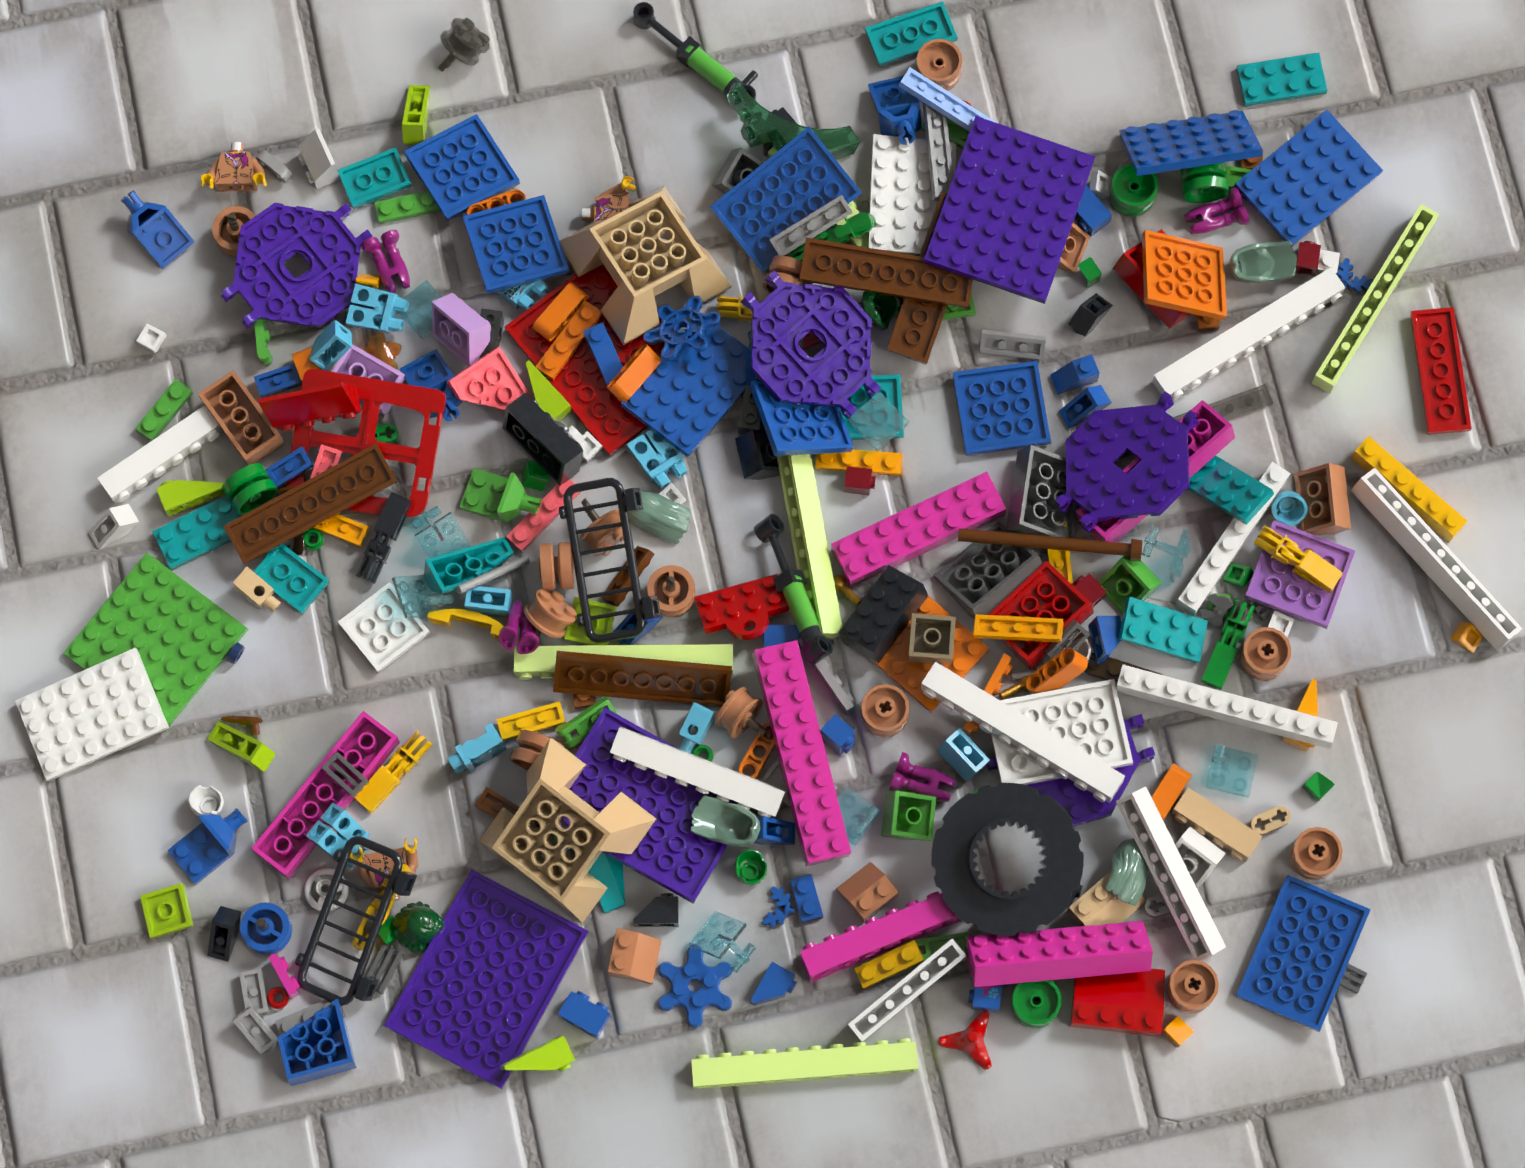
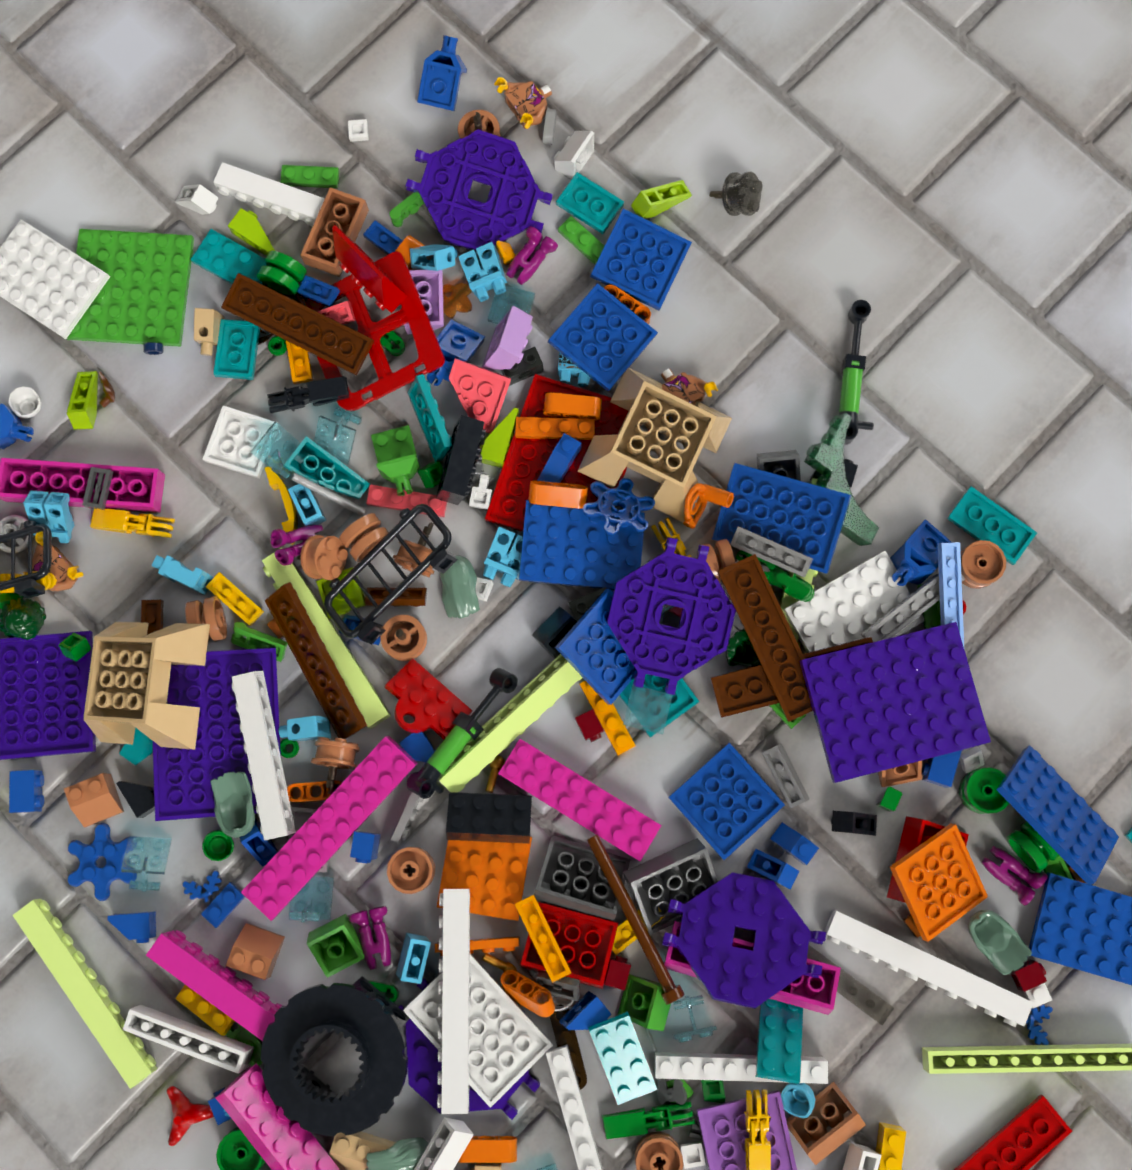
camera: 60 degrees right, 5 degrees up
dark tan brick [908,613,956,666] -> none
none -> green slope [58,633,91,662]
none -> teal plate [407,374,452,462]
none -> orange piece [683,483,734,529]

